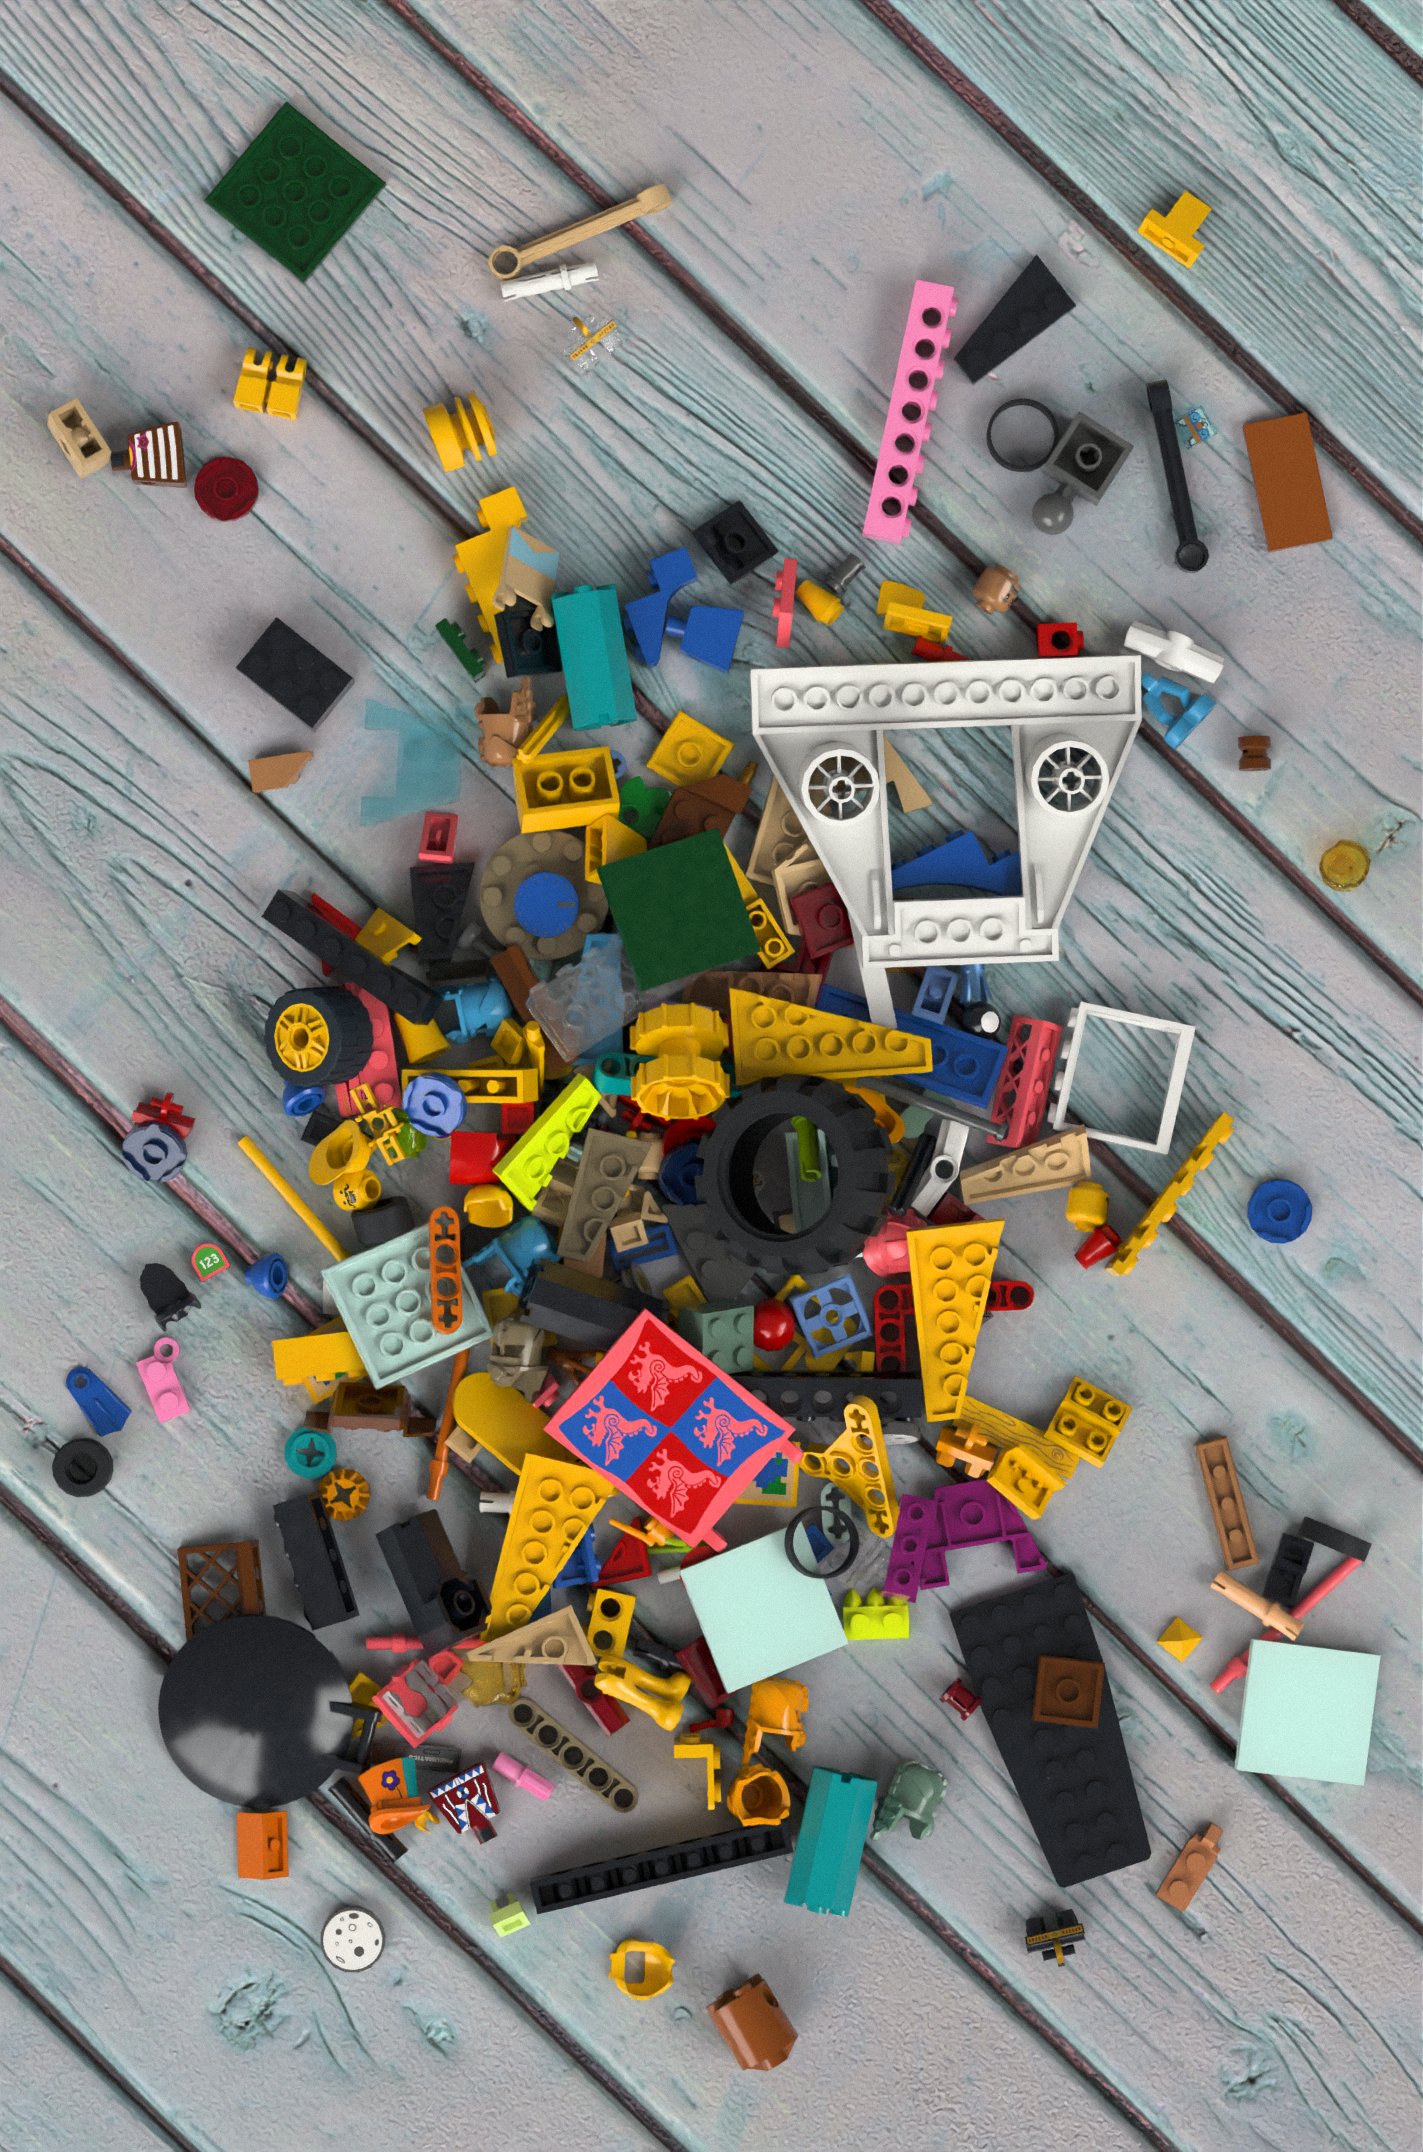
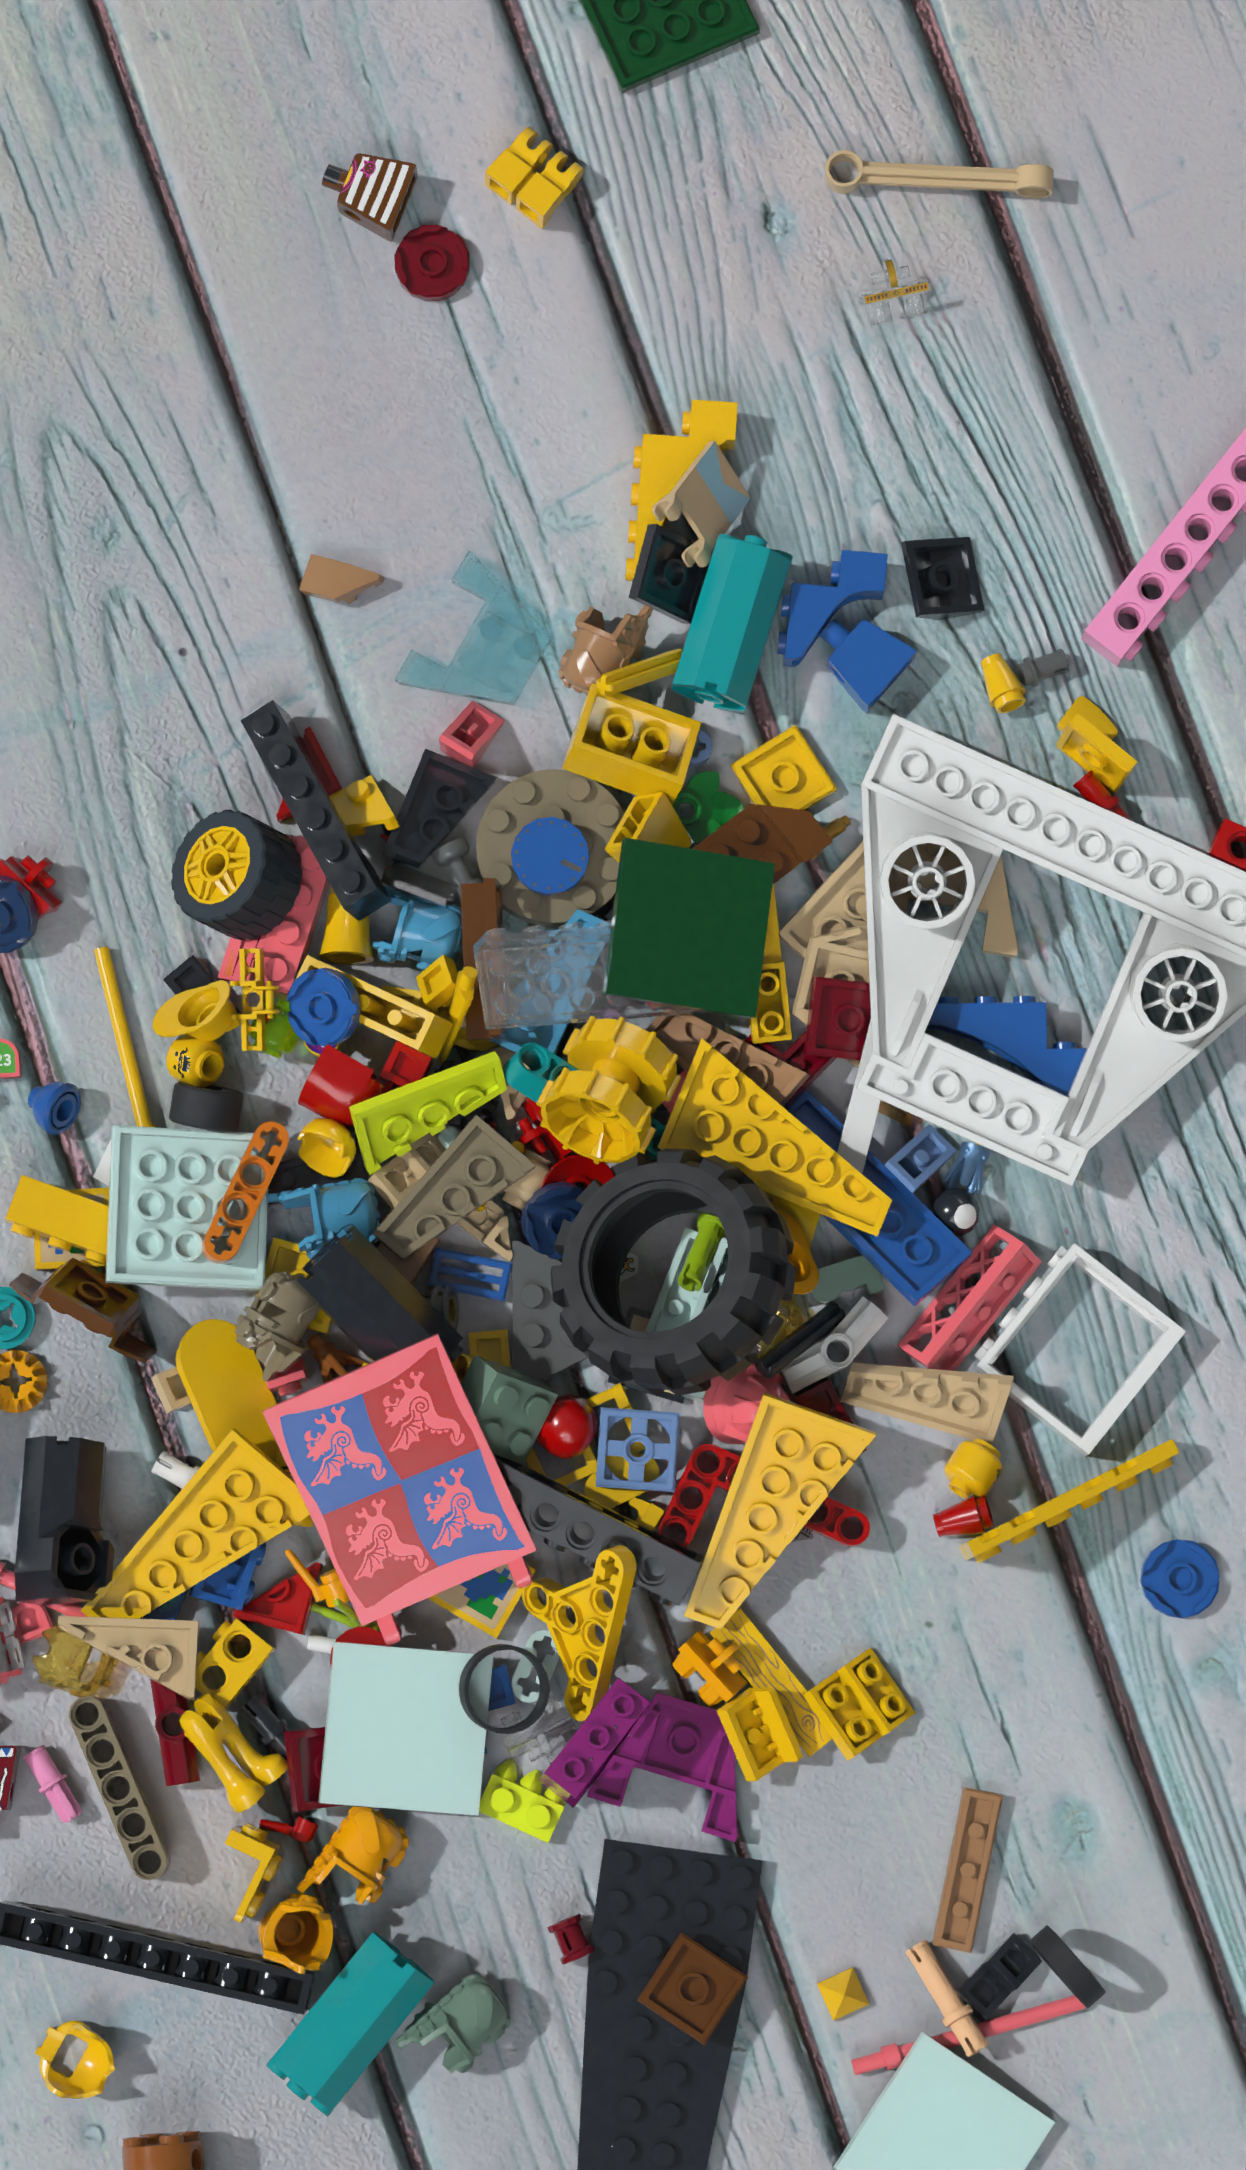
camera: 25 degrees right, 5 degrees down
tan brick [47,398,111,479] -> none
black brick [236,617,355,732] -> none
blue brick [282,1080,326,1117] -> none
yellow wheel [422,390,497,473] -> none
orange bar [426,1347,471,1501] -> none
dark green plate [435,618,486,683] -> none
white pin [500,260,599,302] -> none
tan tile [609,1209,649,1253] -> none
coral wing [772,558,797,648] -> none
dark grey bar [854,1076,1008,1142] -> none
dark grey tile [860,1421,921,1445] -> none
medium nougat head [972,564,1020,615] -> none

